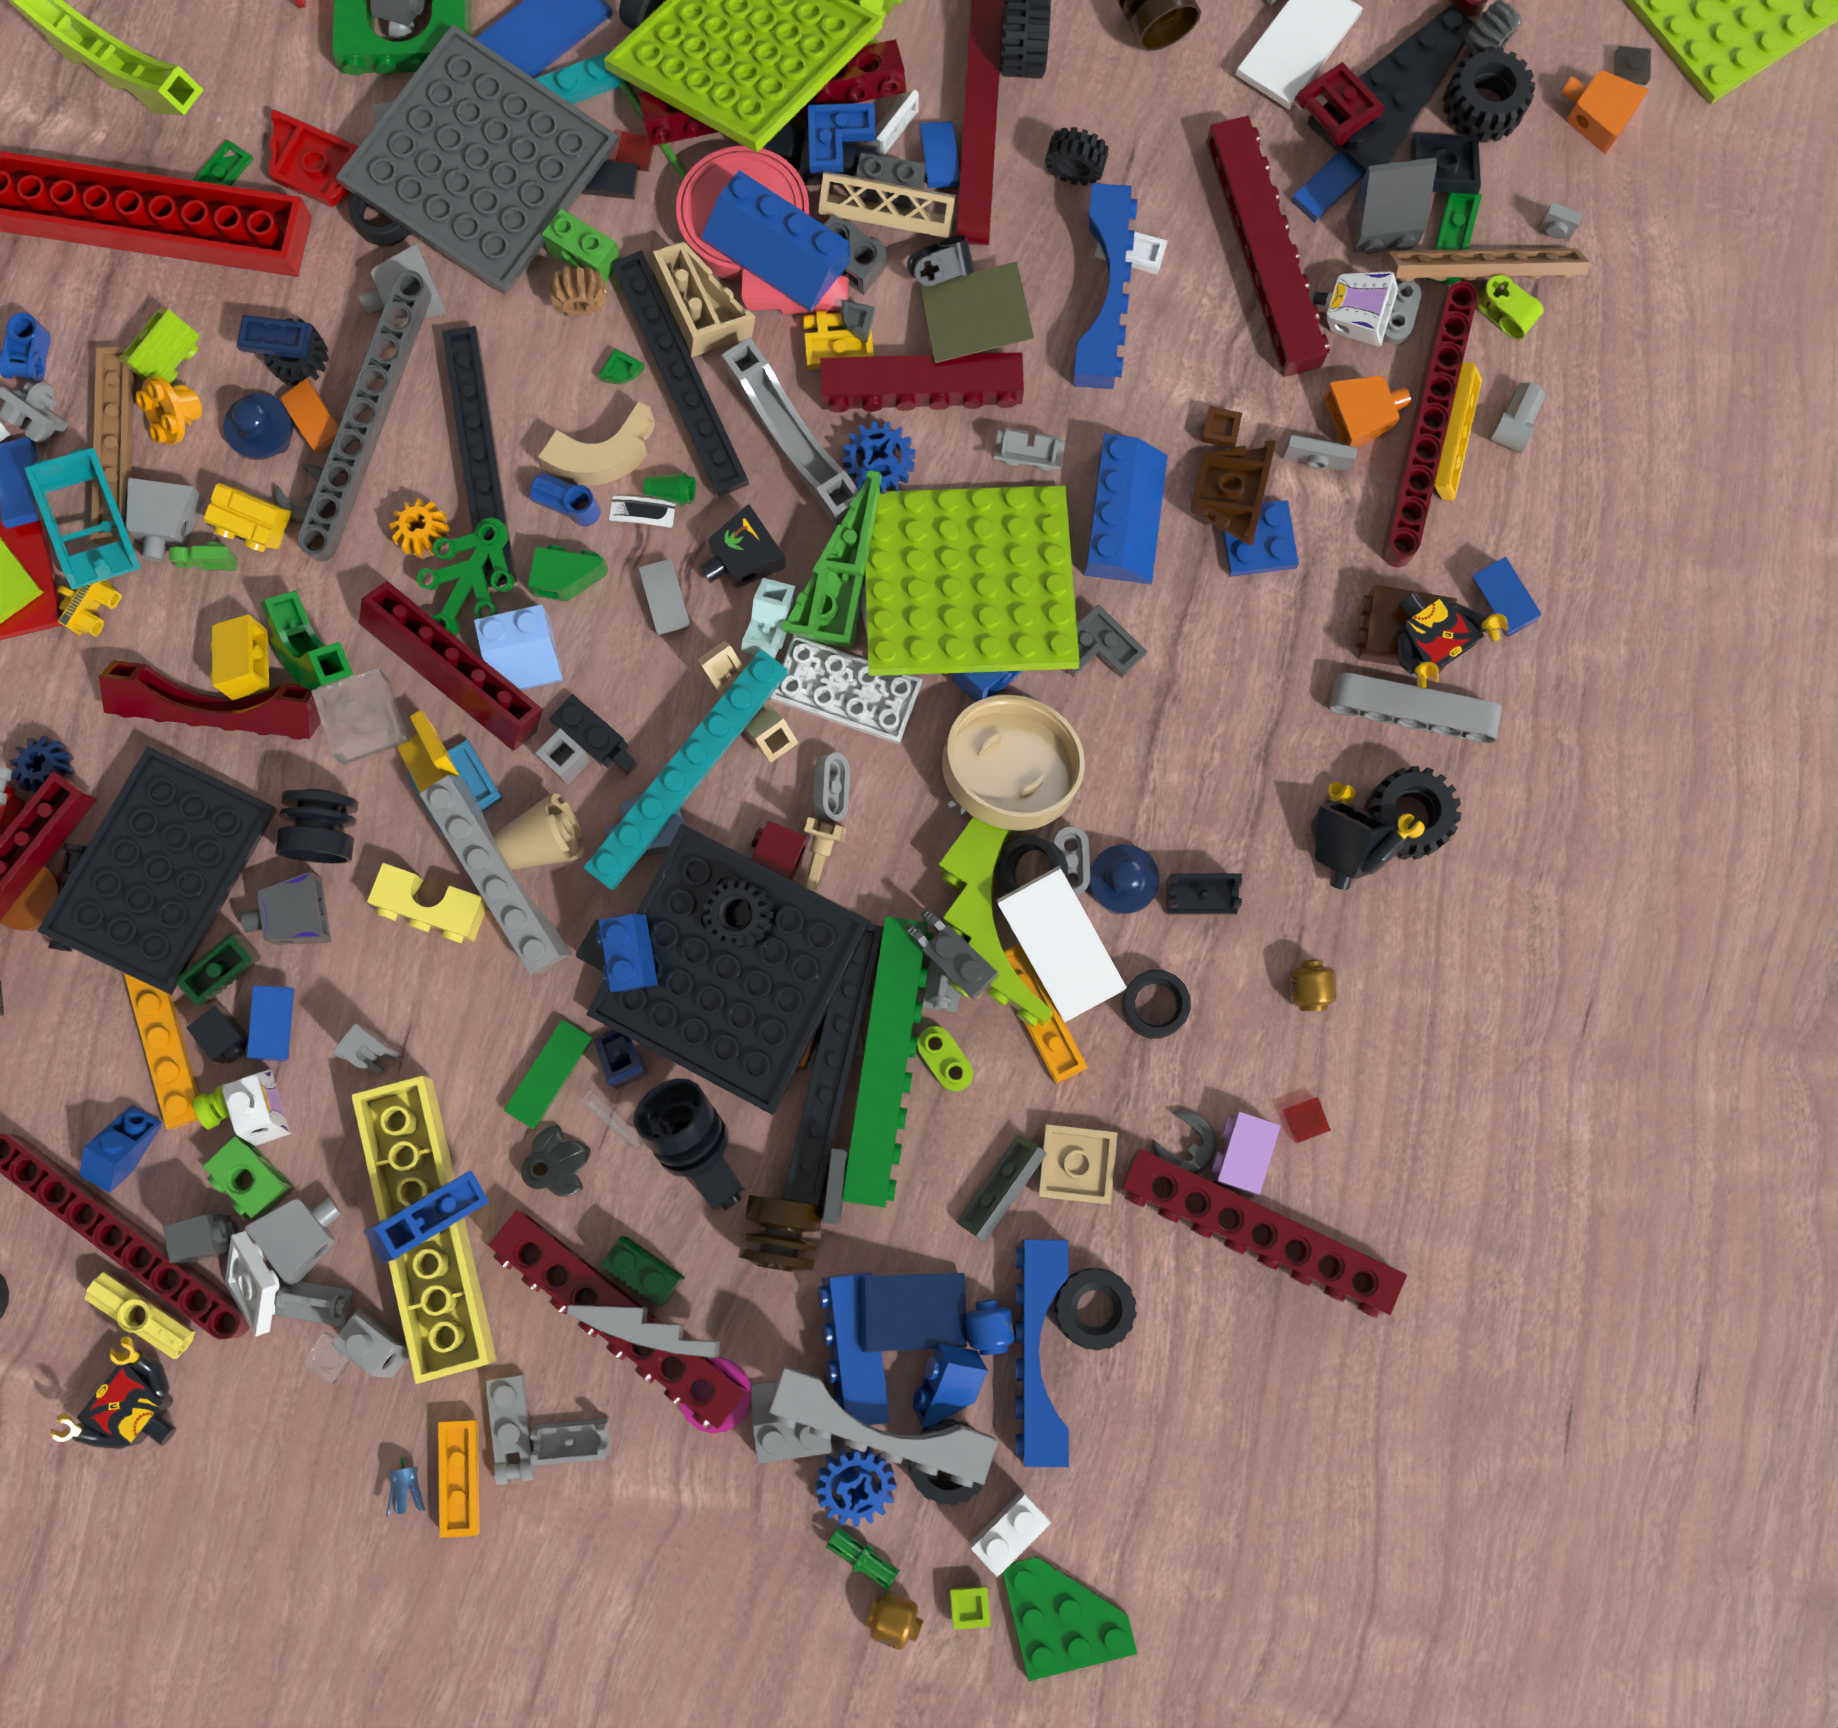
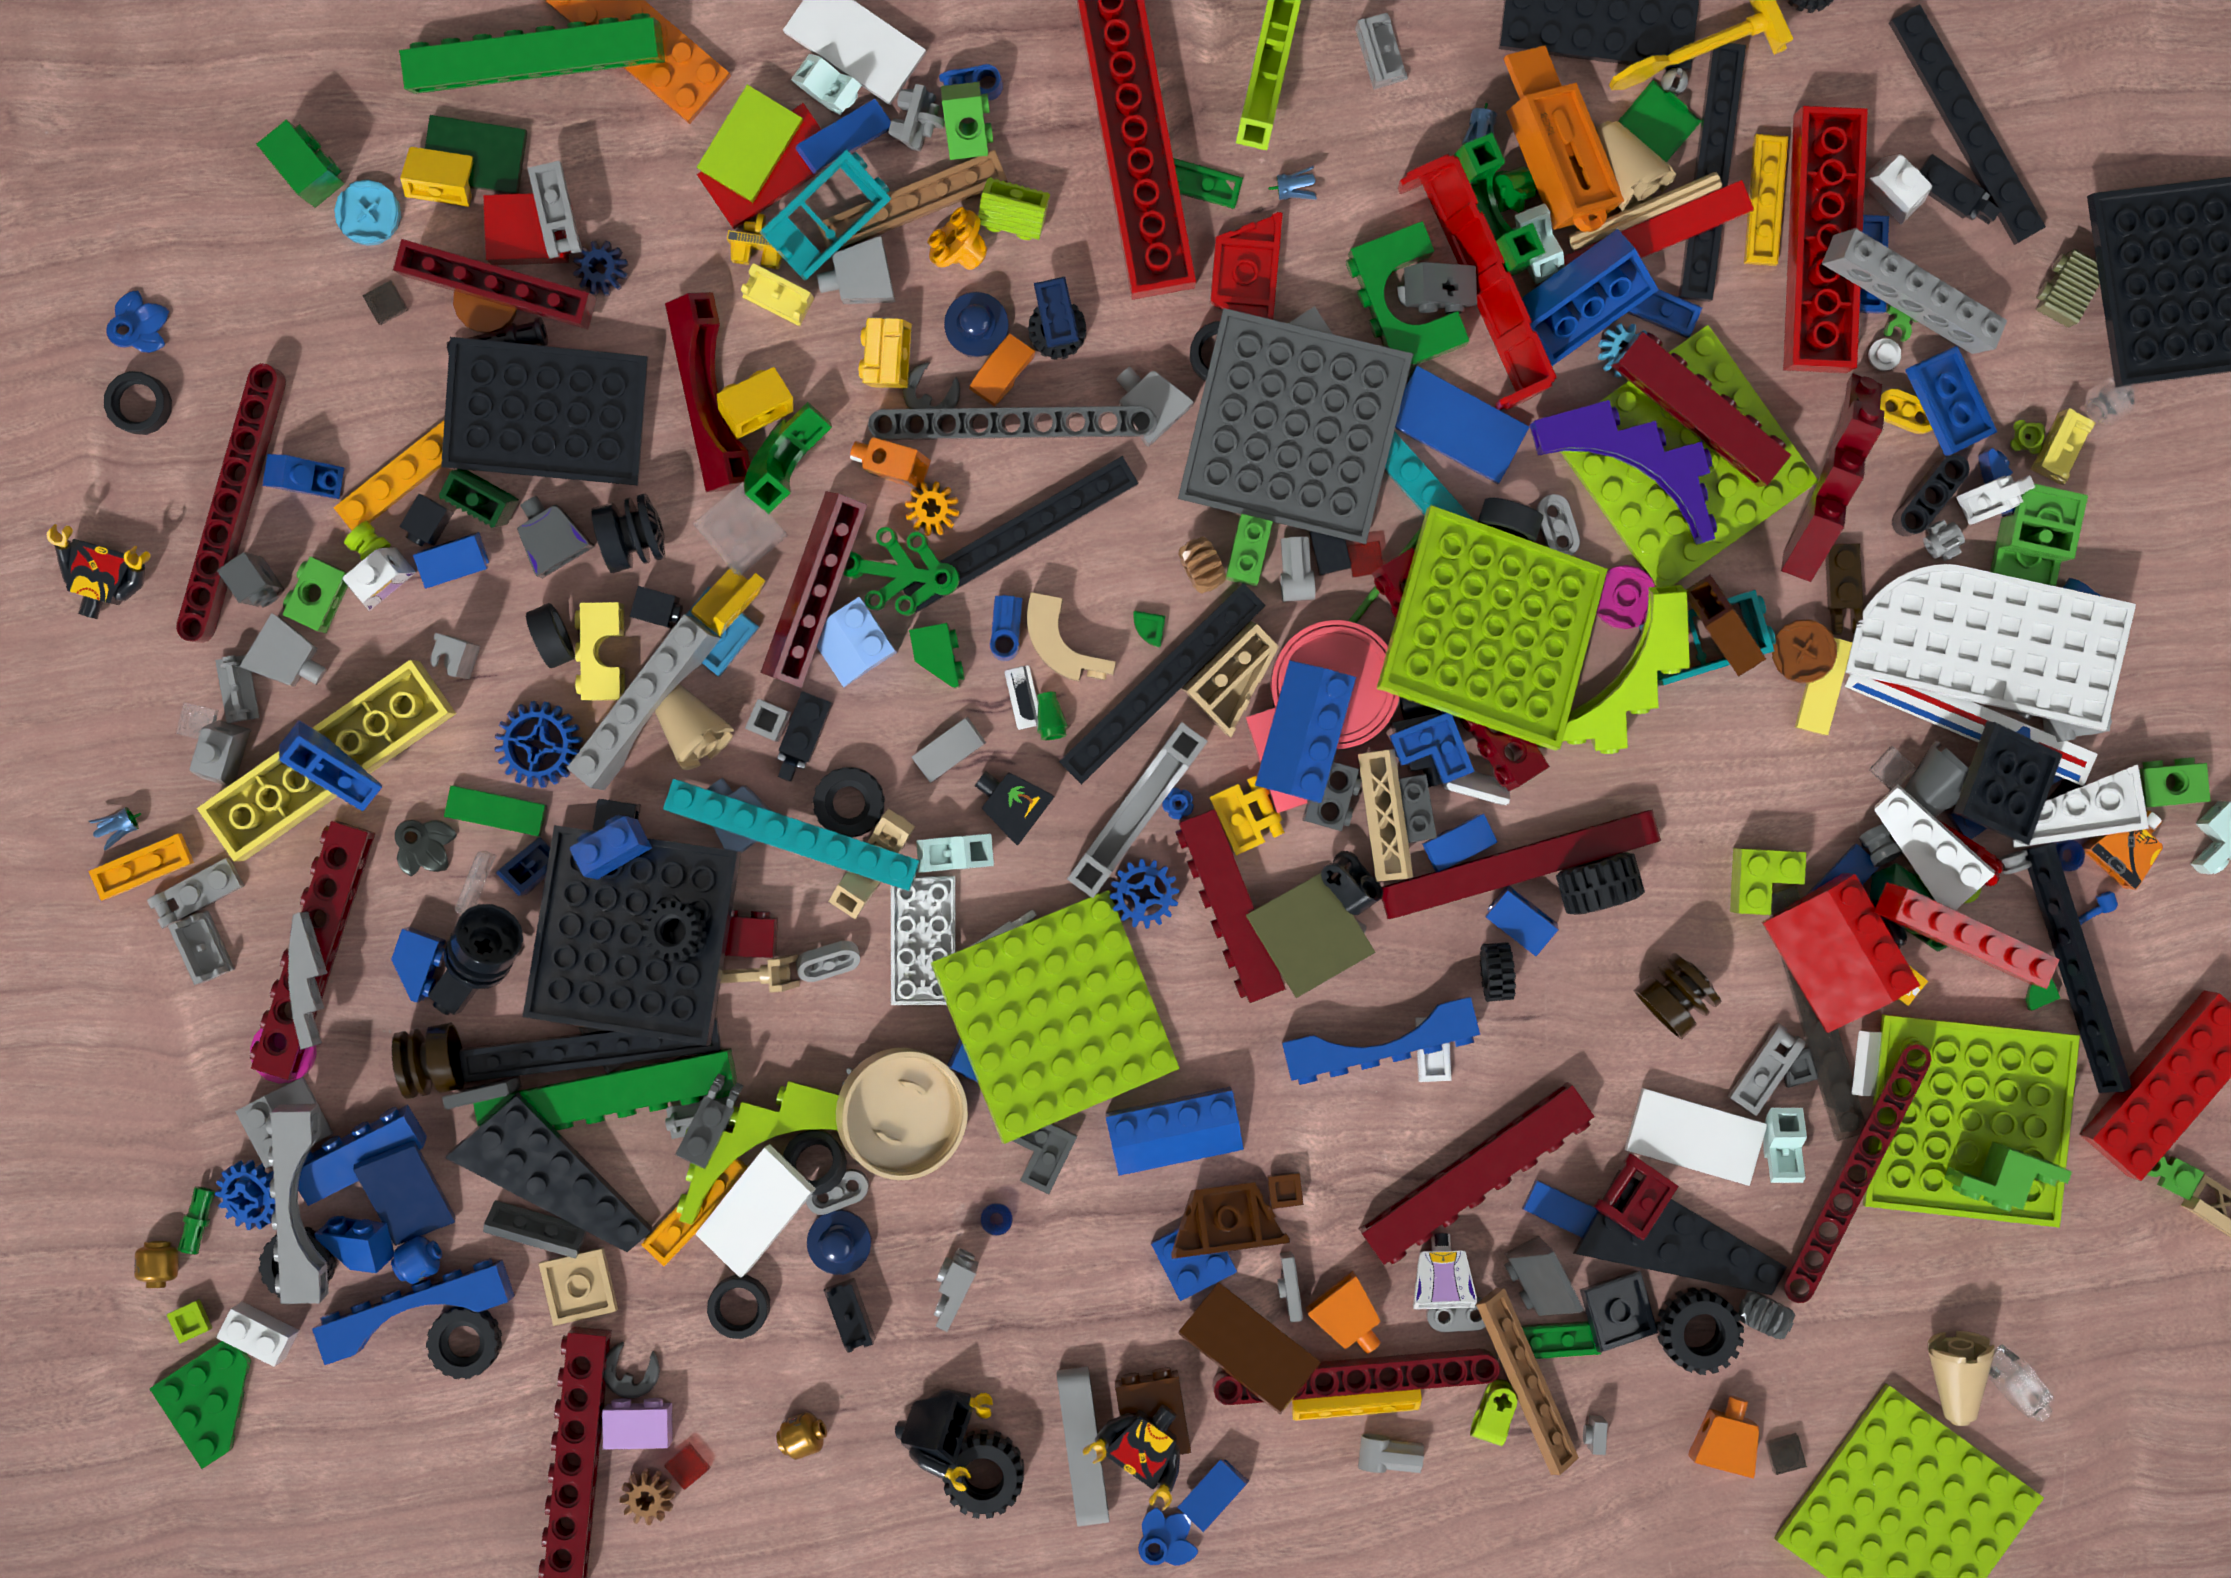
camera: 75 degrees right, 10 degrees up
light yellow piece [84,1271,196,1359] -> none
bright green plate [169,542,237,571] -> none
white plate [225,1231,279,1337] -> none
dark green brick [602,1236,685,1307] -> none
bright green wedge [781,470,882,649] -> none
dark grey tile [841,300,875,342] -> none
lime plate [917,1026,973,1092] -> none
light grey hinge [994,428,1065,471] -> none
none -> blue slope [391,927,446,1003]
none -> black wing [445,1092,652,1252]
none -> blue gear [494,701,583,788]
none -> black tyre [526,603,575,668]
none -> medium nougat gear [619,1468,676,1526]
none -> black brick [629,586,683,629]
none -> light yellow hinge [741,263,814,327]
none -> black tyre [812,767,885,838]
none -> orange torso [850,437,931,491]
none -> light grey plate [933,1248,979,1332]
none -> bright green brick [941,82,993,160]
none -> clear blue plate [981,1203,1013,1236]
none -> blue plate [1138,1507,1198,1566]
none -> blue plate [1162,788,1194,819]
none -> reddish brown tile [1179,1282,1320,1415]
none -> flat silver piece [1268,166,1317,200]
none -> light grey piece [1280,537,1315,602]
none -> blue hinge [1485,886,1559,956]

